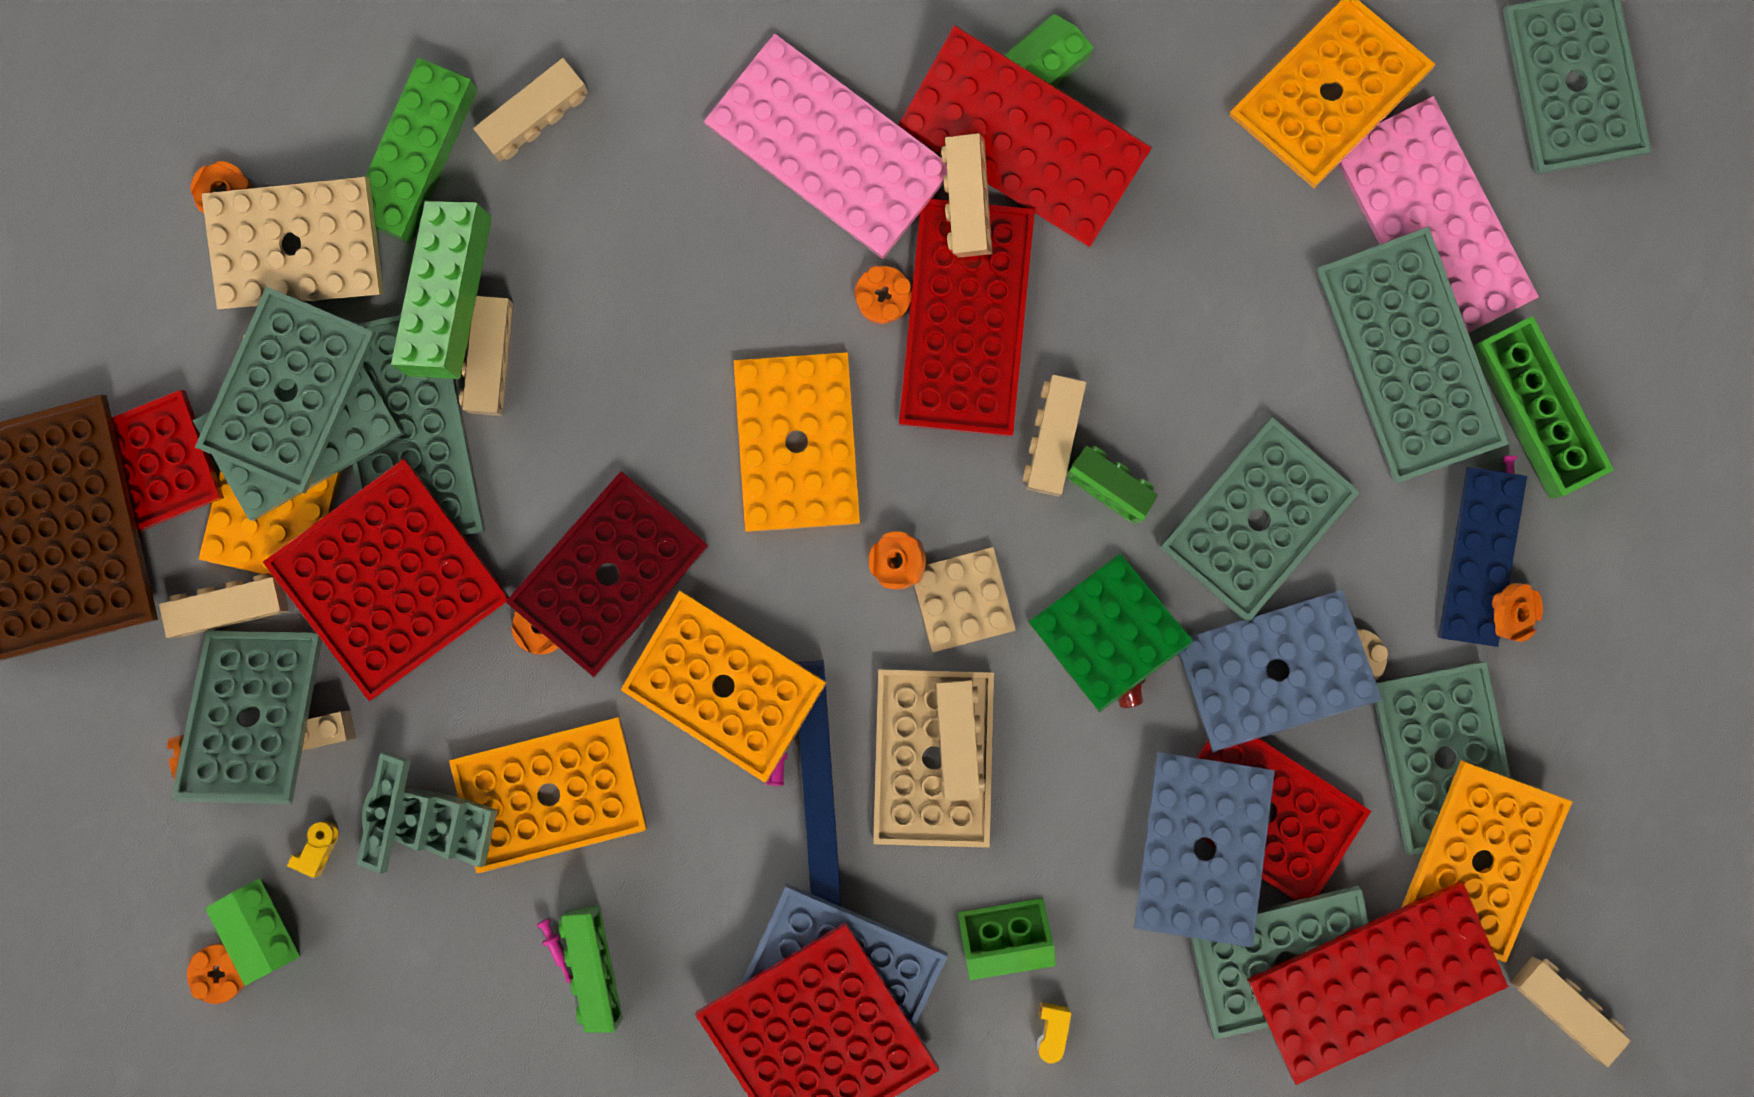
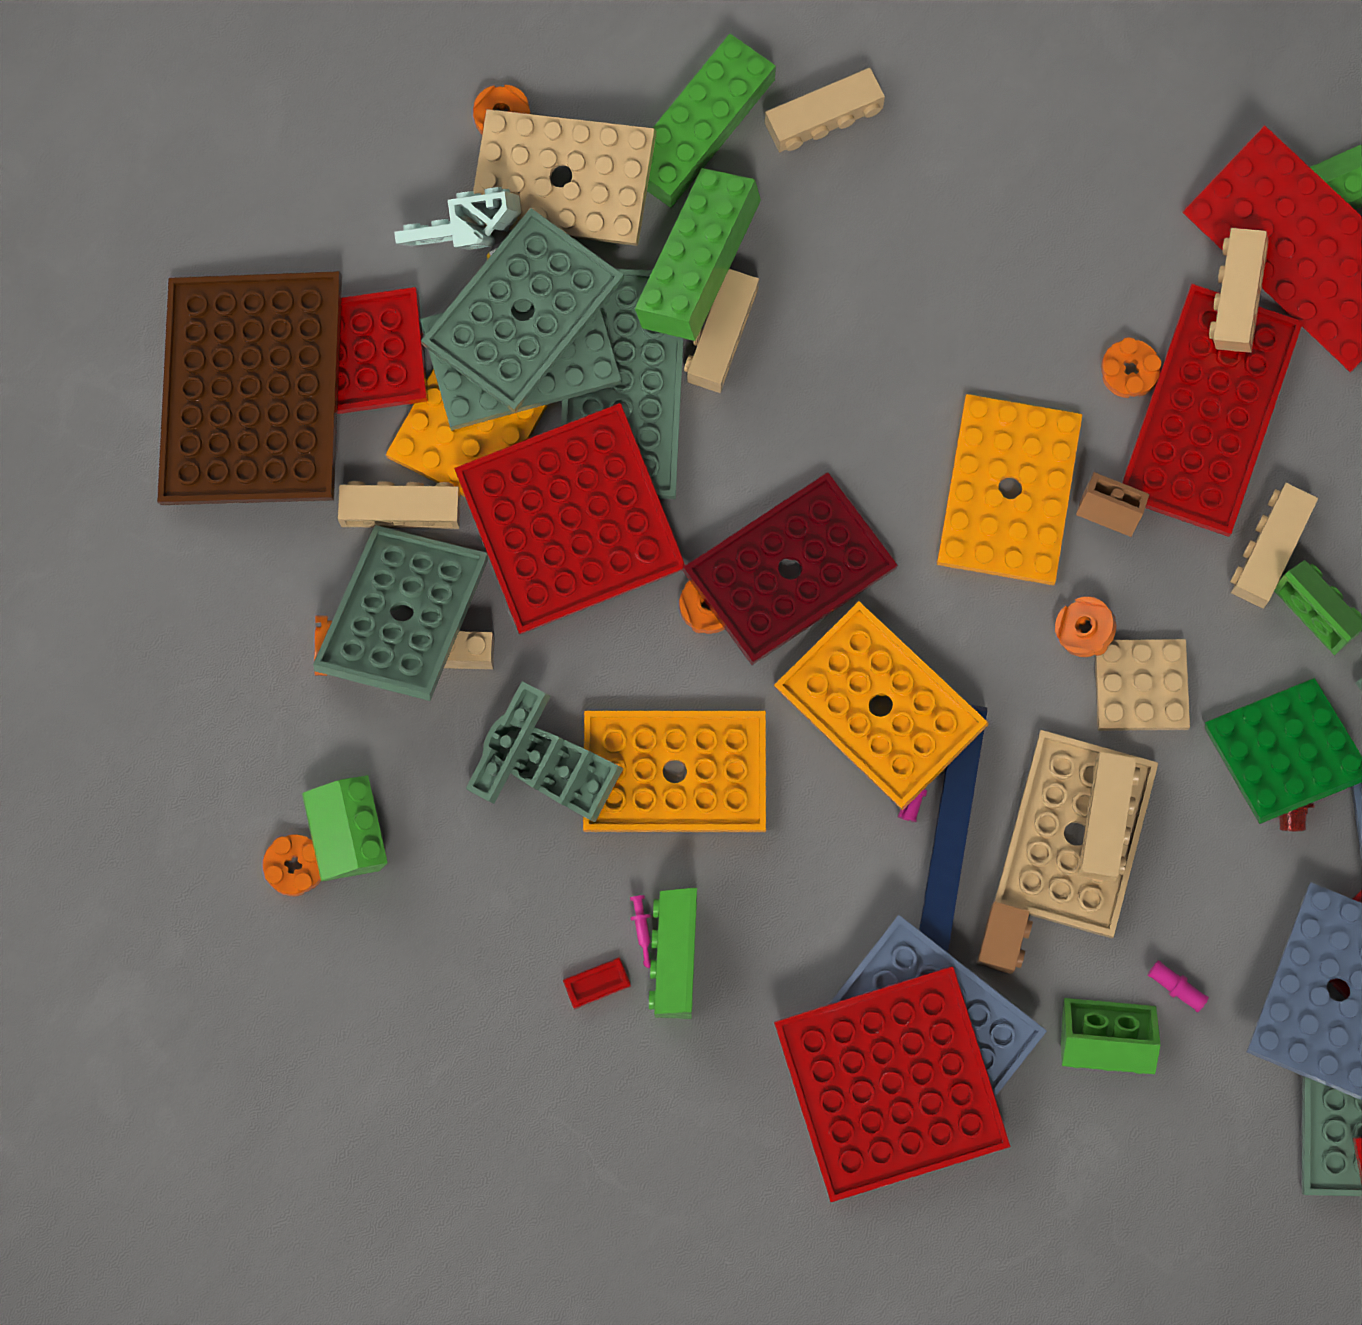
camera: 20 degrees right, 10 degrees down
yellow leg [287,821,339,878] -> none
bright pink plate [704,33,948,259] -> none
yellow leg [1037,1002,1072,1063] -> none
none -> light aqua piece [394,187,521,250]
none -> red tile [563,957,631,1010]
none -> medium nougat brick [976,902,1033,974]
none -> medium nougat brick [1076,472,1149,537]
none -> dark pink pin [1147,960,1209,1013]

